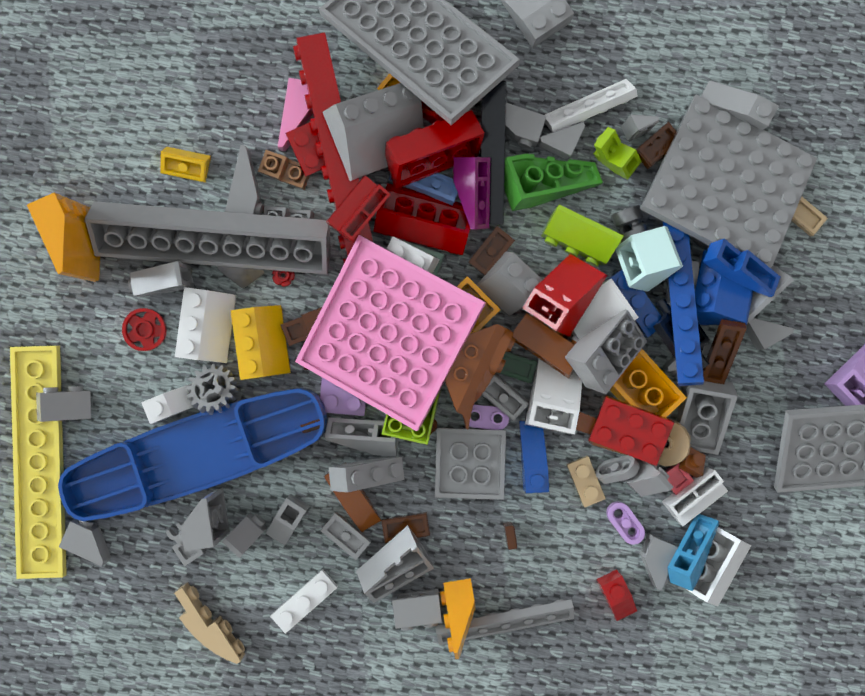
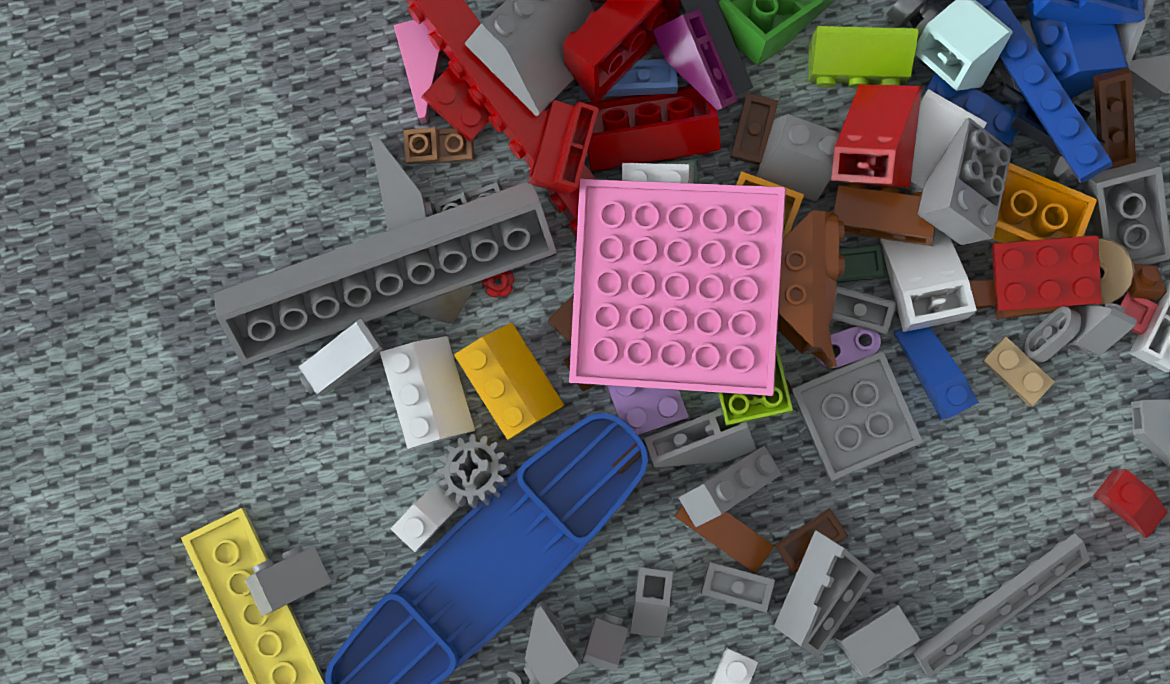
camera: 25 degrees left, 5 degrees down
light orange slope [27,192,100,282] -> none
red wheel [122,308,167,351] -> none
yellow slope [160,147,211,182] -> none
reddish brown plate [281,317,309,346] -> none
light orange slope [440,578,476,659] -> none
reddish brown tile [503,522,518,550] -> none
lavender plate [606,501,645,545] -> none

